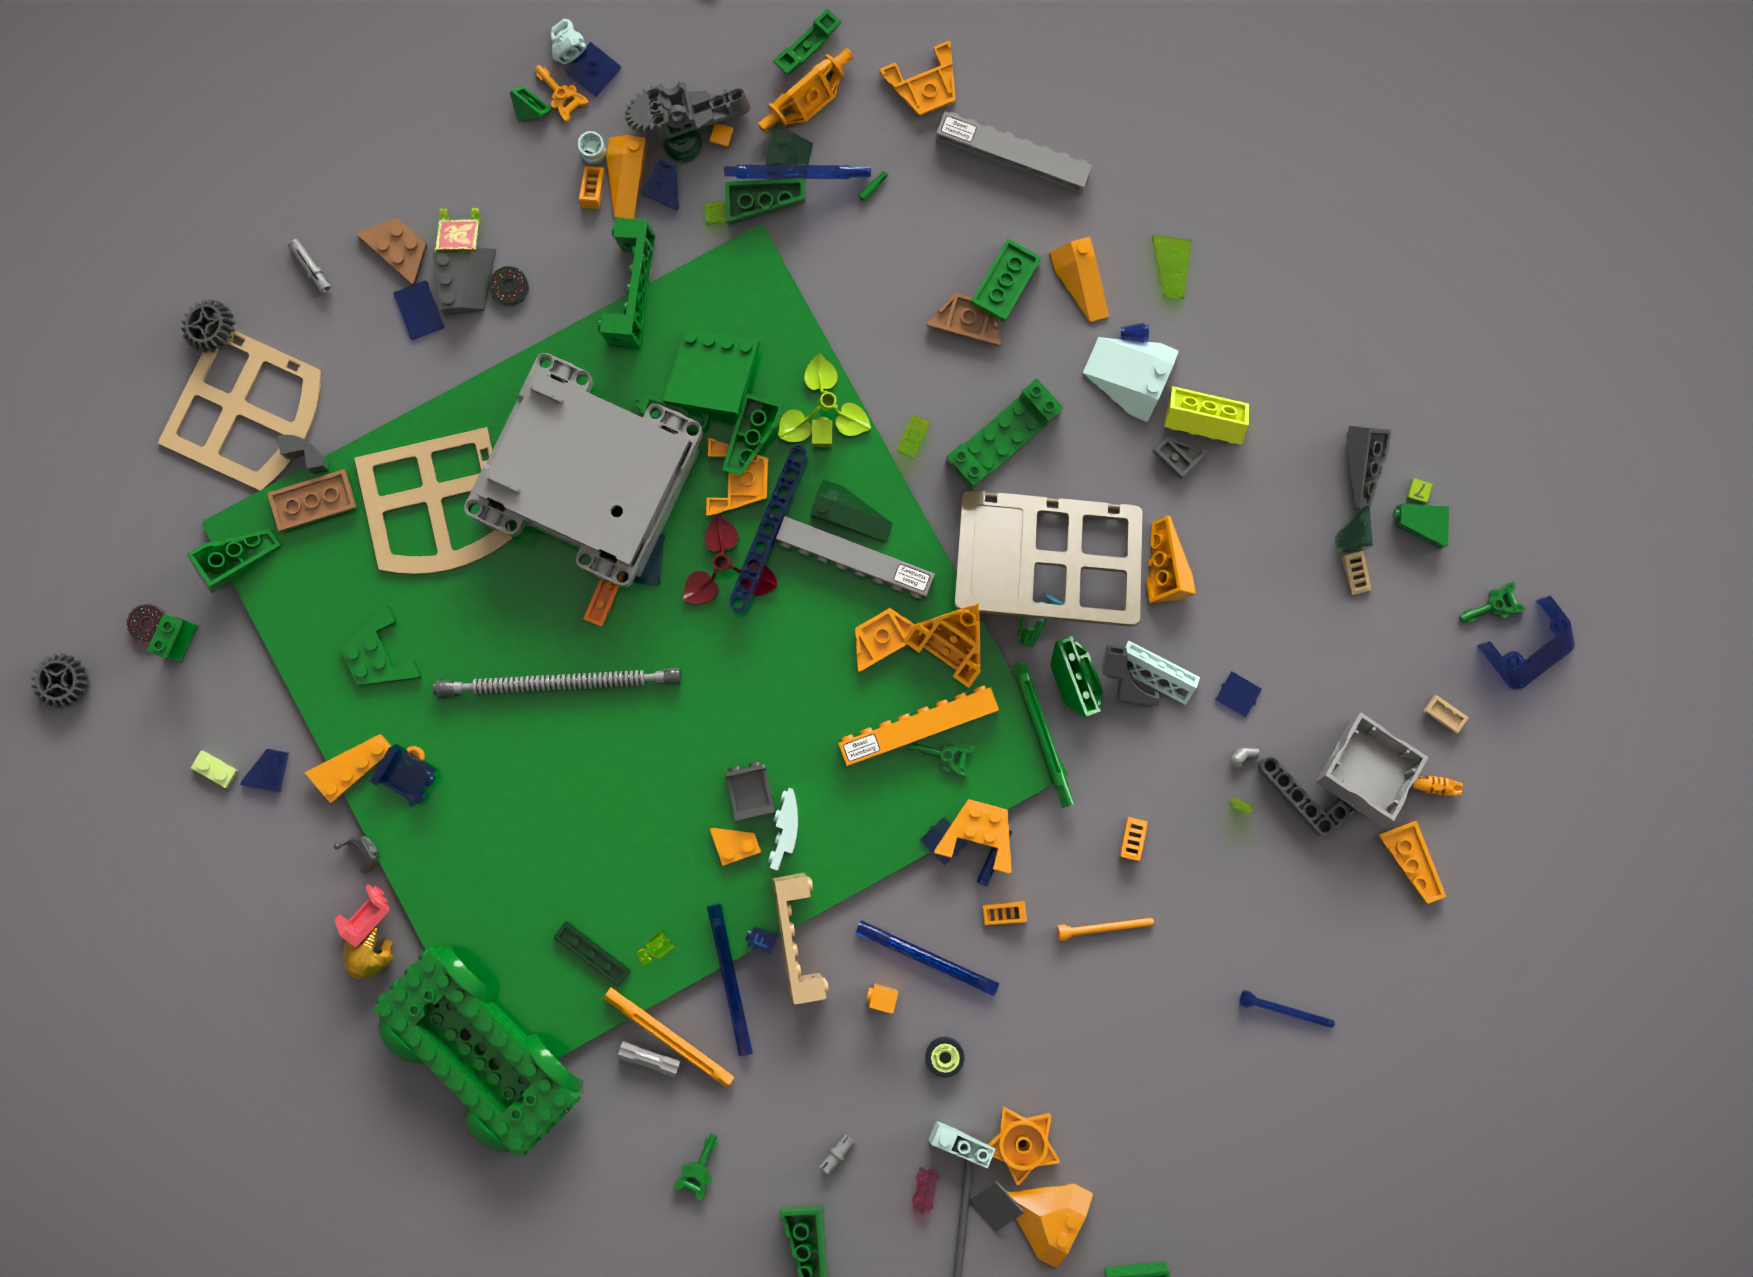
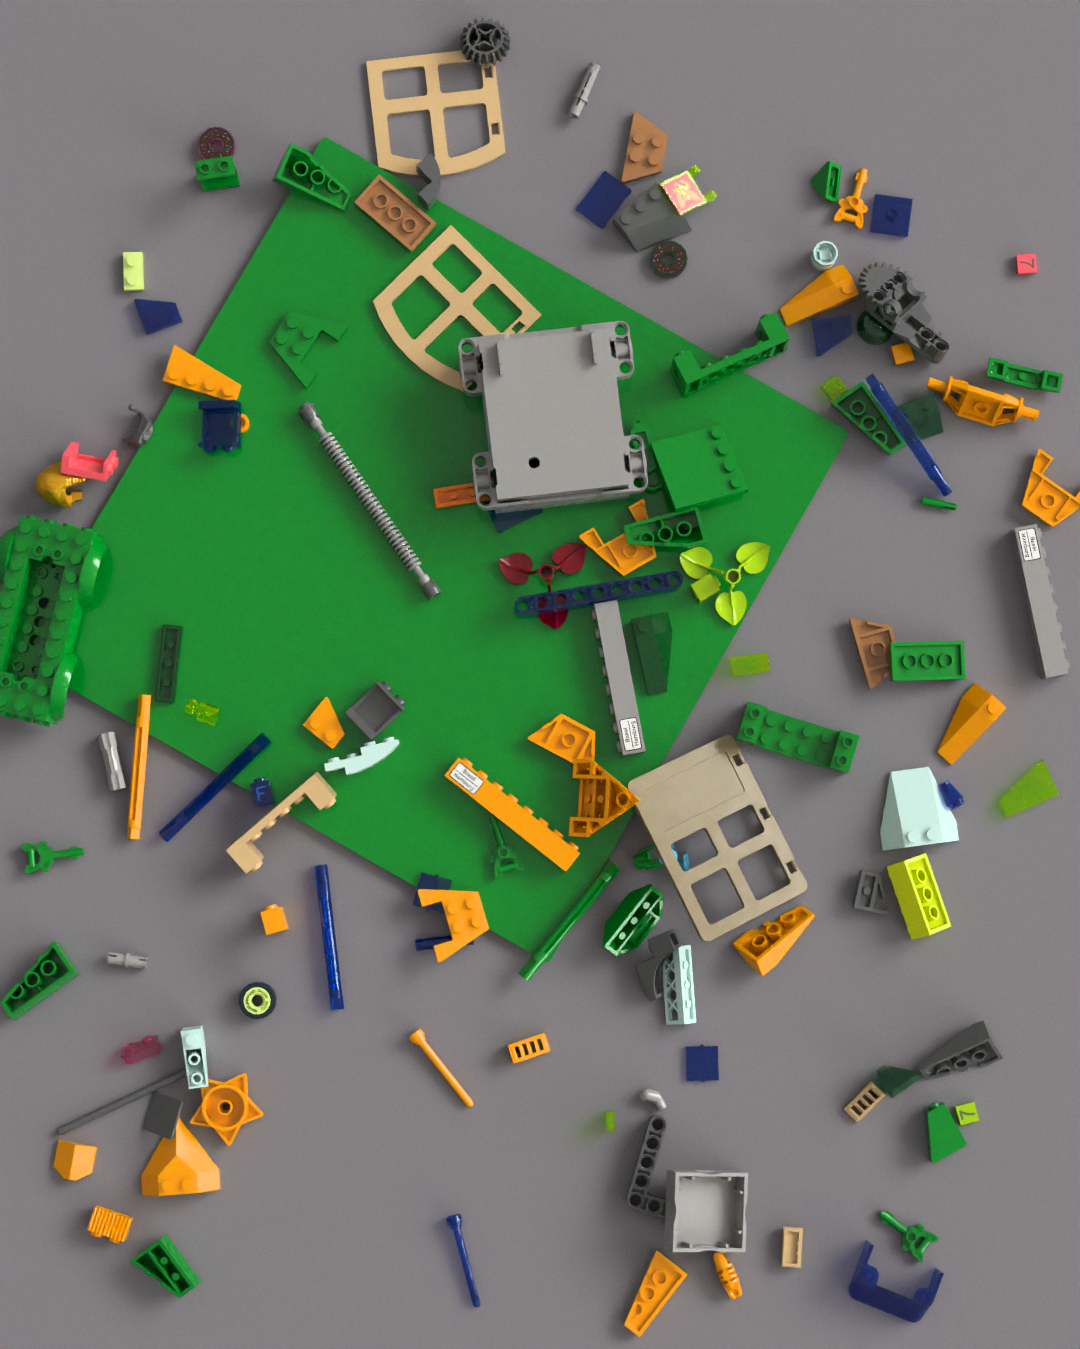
camera: 60 degrees right, 0 degrees up
dark grey gear [31,653,89,708] -> none
light aqua piece [550,19,587,64] -> none
light orange slope [579,166,605,210] -> none
light orange slope [983,901,1027,926] -> none

